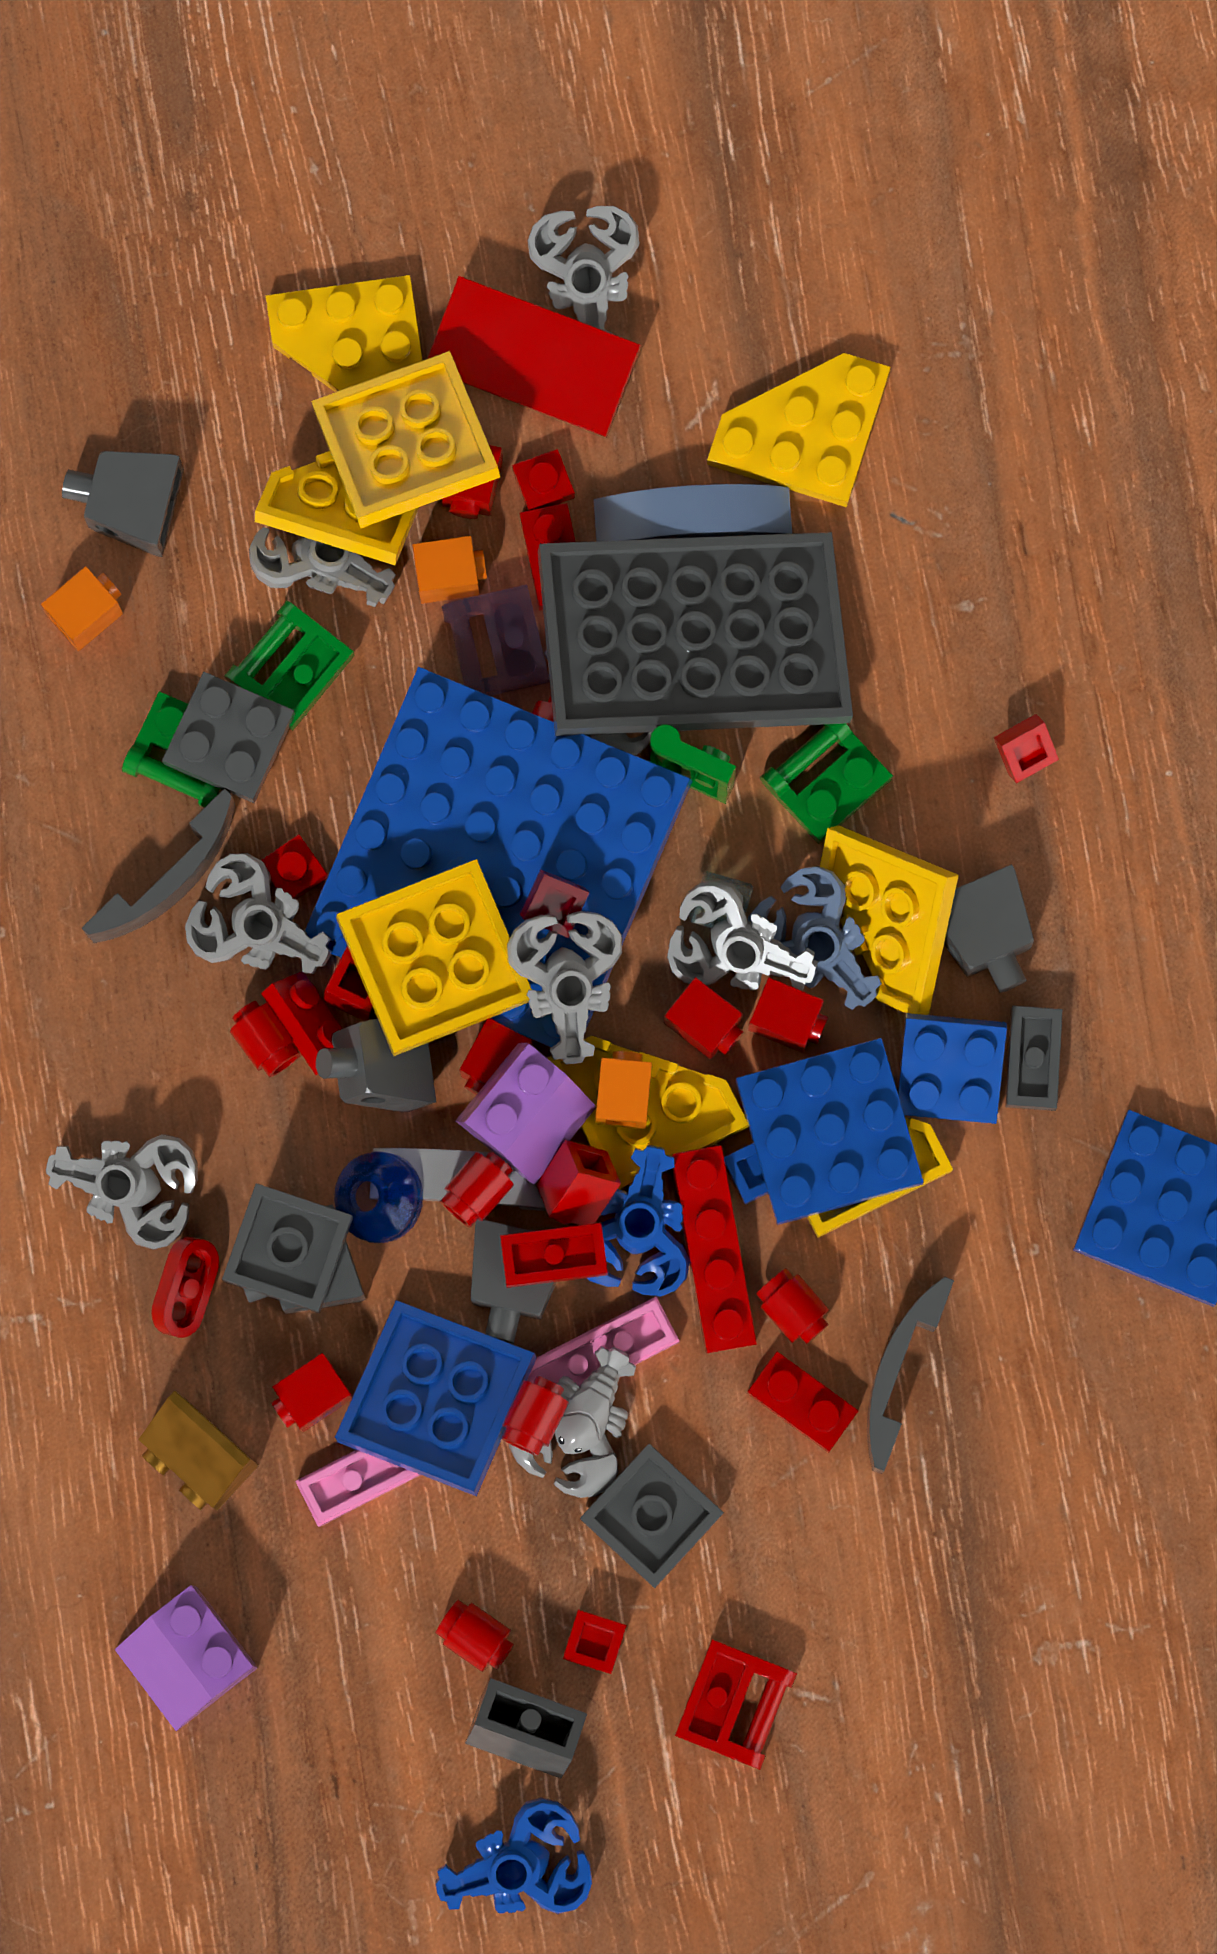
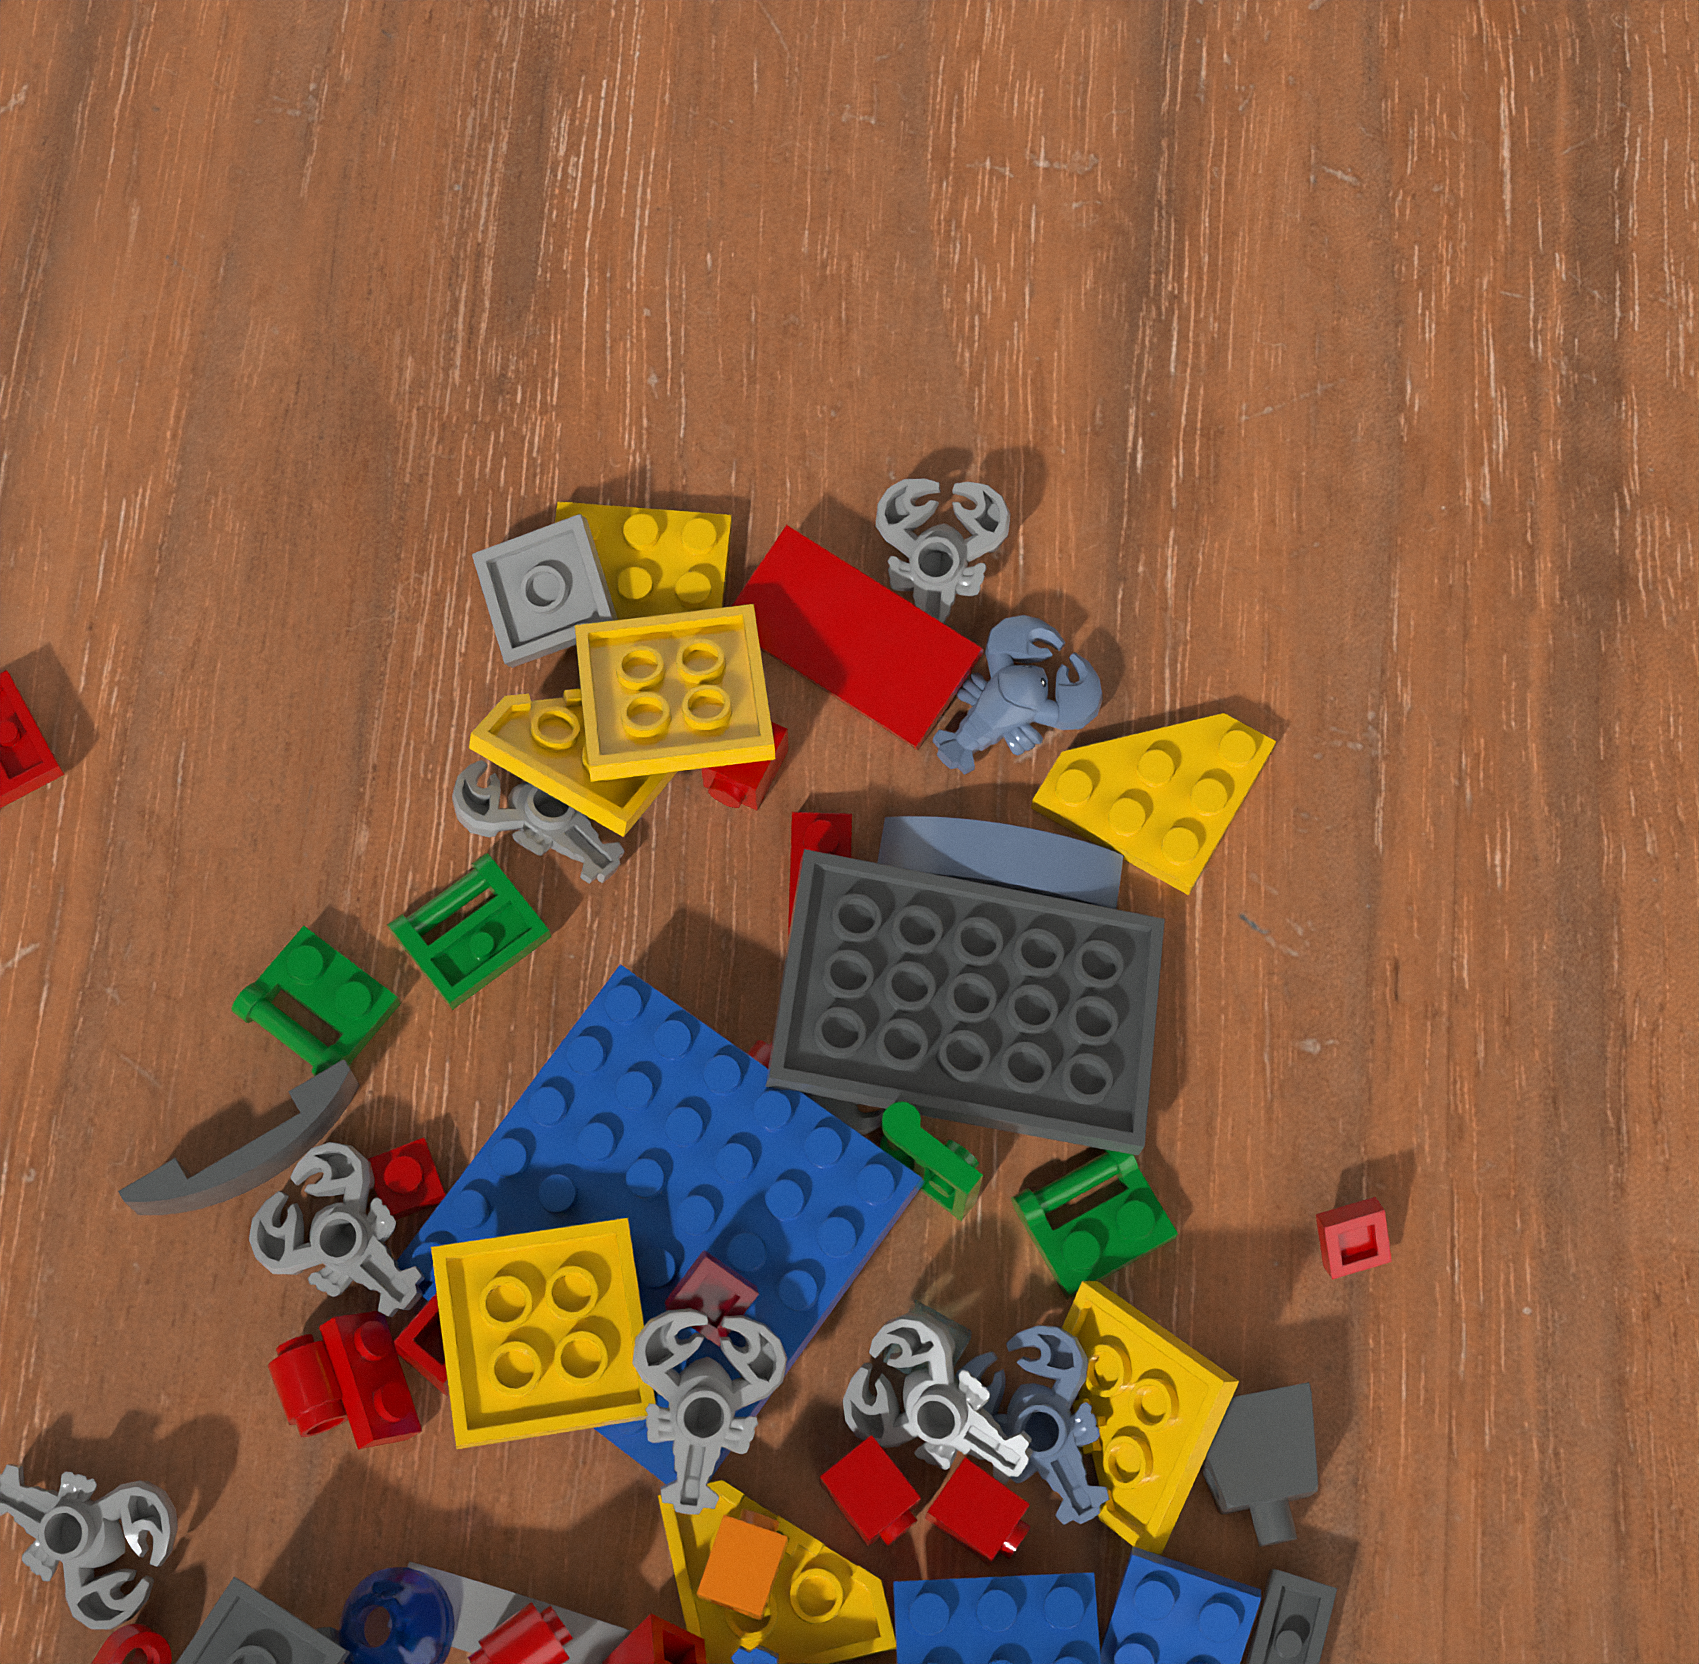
camera: 10 degrees right, 10 degrees down
orange brick [41,566,123,652] -> none
dark grey torso [62,451,184,557] -> none
dark grey plate [162,672,295,804] -> none
dark grey torso [316,1018,436,1112] -> none
orange brick [412,536,487,604] -> none
plate [441,584,550,696] -> none
medium lavender slope [456,1043,597,1185] -> none
red brick [459,1018,533,1095] -> none
red plate [512,449,575,511] -> none
none -> light grey plate [472,514,618,668]
none -> sand blue animal [932,615,1103,775]

